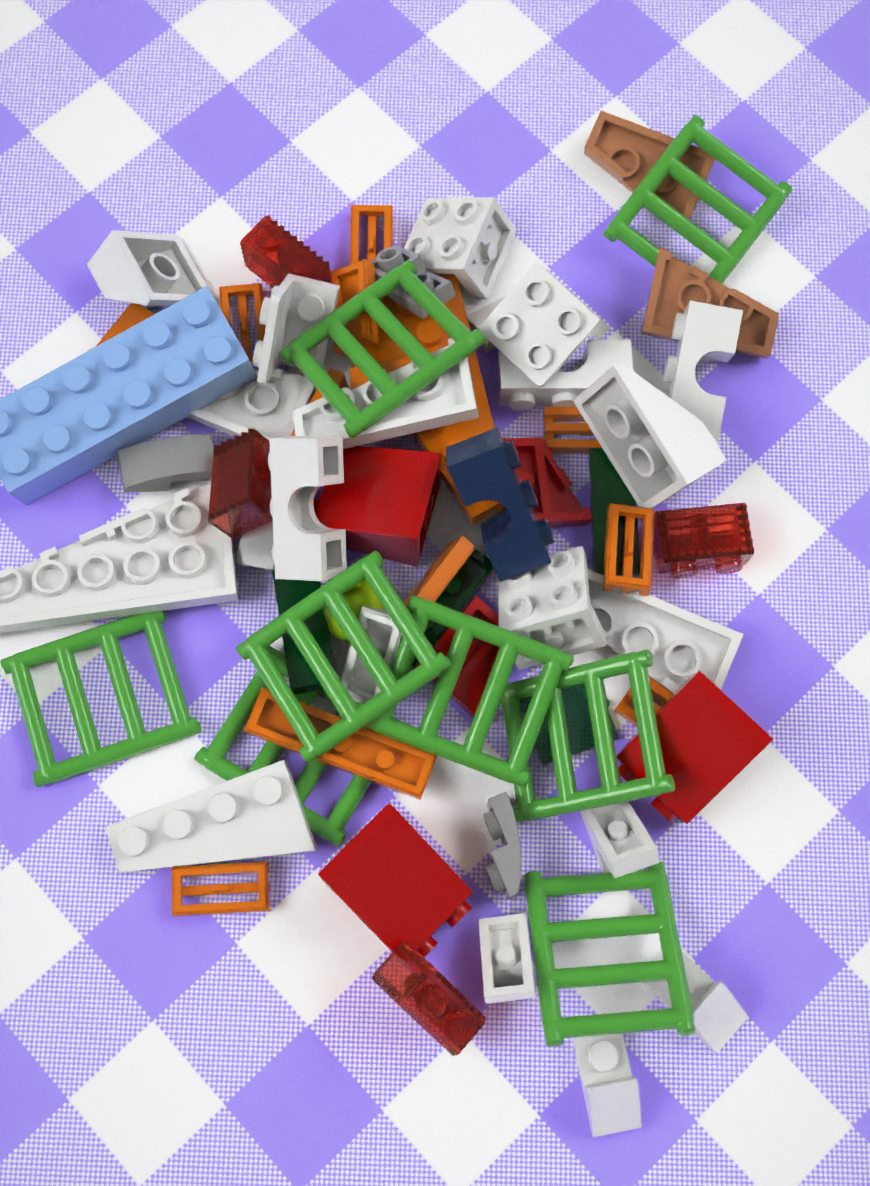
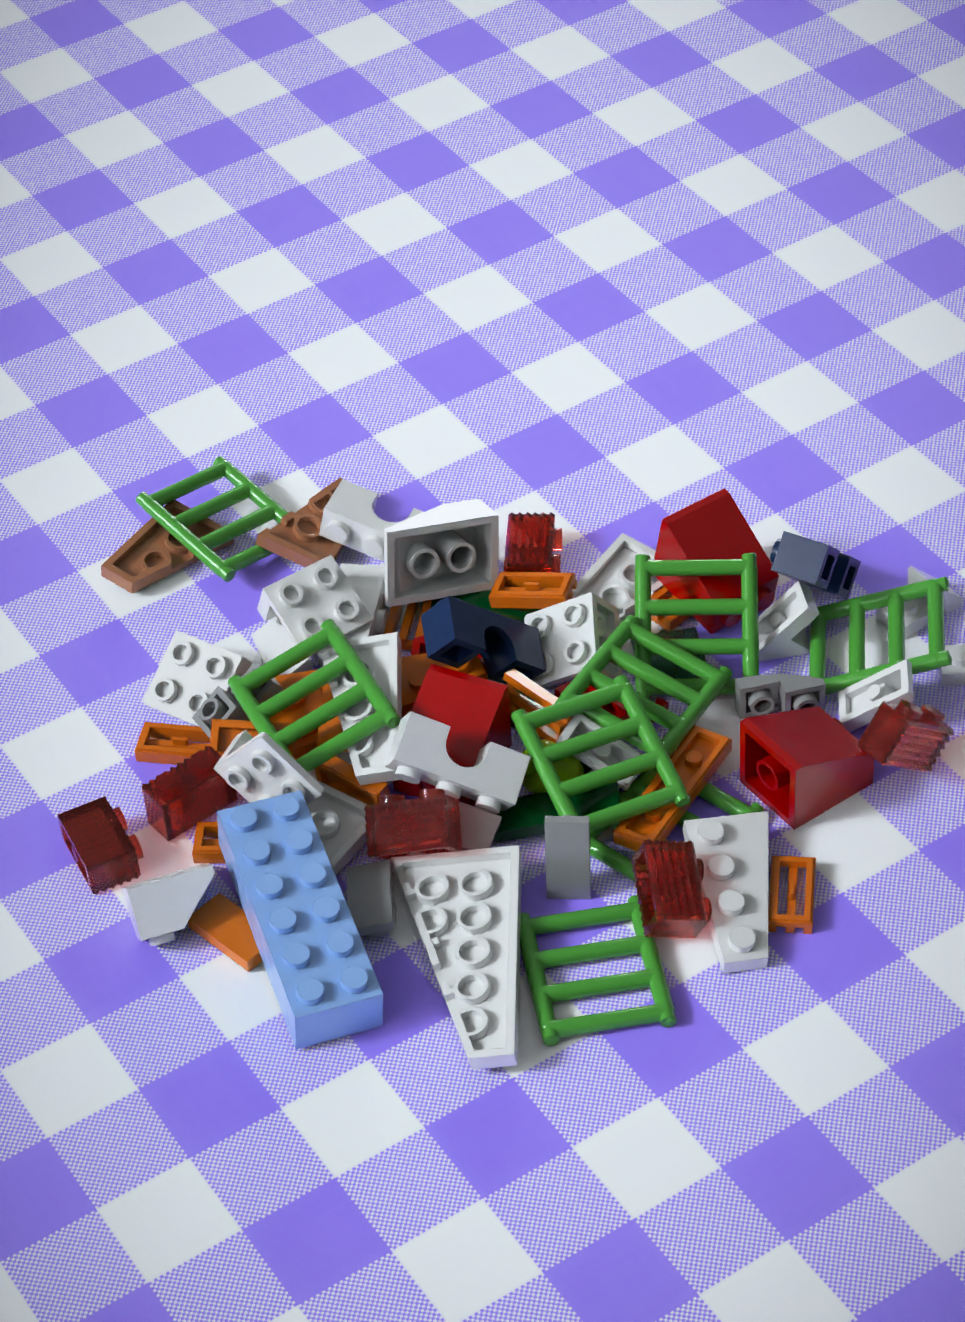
camera: 75 degrees left, 30 degrees down
none -> clear red brick [57,796,144,895]
none -> light grey slope [545,815,591,900]
none -> clear red brick [631,839,712,938]
none -> dark blue arch [770,531,861,599]

